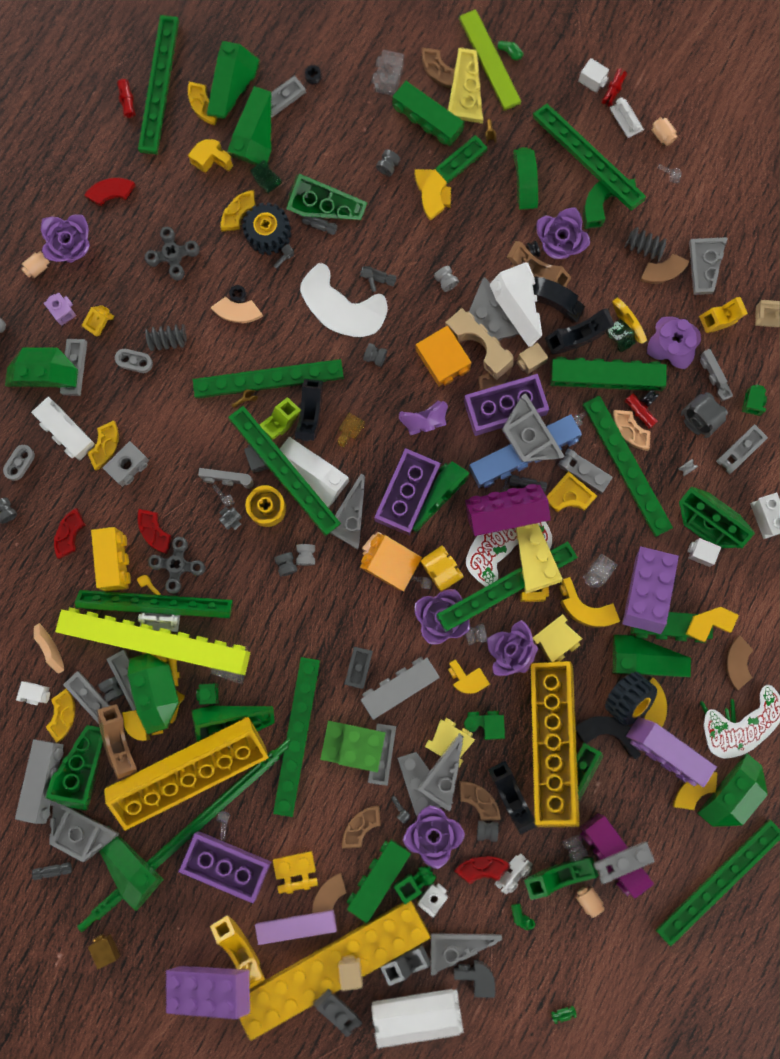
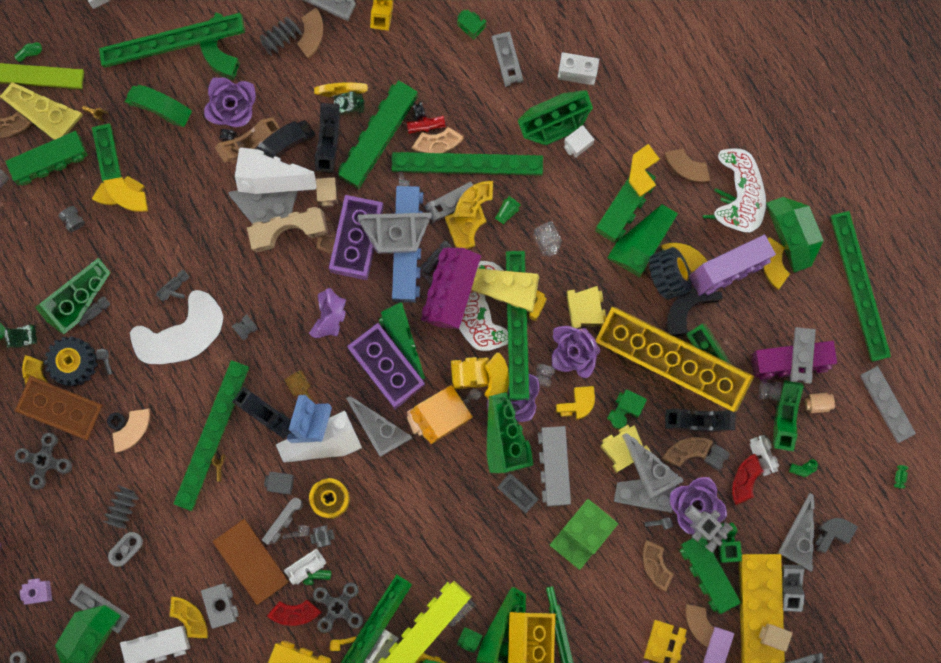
camera: 65 degrees left, 0 degrees up
yellow bracket [81,305,114,336] -> none
green plate [228,406,341,537] -> none
lime brick [260,397,301,441] -> none
green plate [273,657,320,817] -> none
dark grey wheel [274,552,298,577] -> none
light grey wheel [296,544,315,566] -> none
light grey plate [368,723,396,786] -> none
white brick [372,989,463,1048] -> none
light orange brick [415,325,472,386] -> none
white brick [417,883,448,918] -> none
light grey wheel [434,266,459,292] -> none
yellow arch [559,577,620,628] -> none
medium lavender brick [622,546,679,634] -> none
medium lavender brick [647,317,701,369] -> none
light grey bush [679,459,698,476] -> none
dark grey brick [681,392,728,438] -> none
light grey hinge [700,349,733,402] -> none
none -> dark orange tile [15,376,103,441]
none -> dark orange tile [212,519,289,605]
none -> white hinge [284,549,326,585]
none -> medium blue bracket [287,395,332,443]
none -> green arm [303,569,331,585]
none -> yellow tile [455,181,493,218]
none -> yellow tile [484,353,509,399]
none -> green wedge [486,392,534,473]
none -> green cone [495,196,521,225]
none -> light grey piece [684,505,733,553]
none -> light grey plate [860,366,916,443]

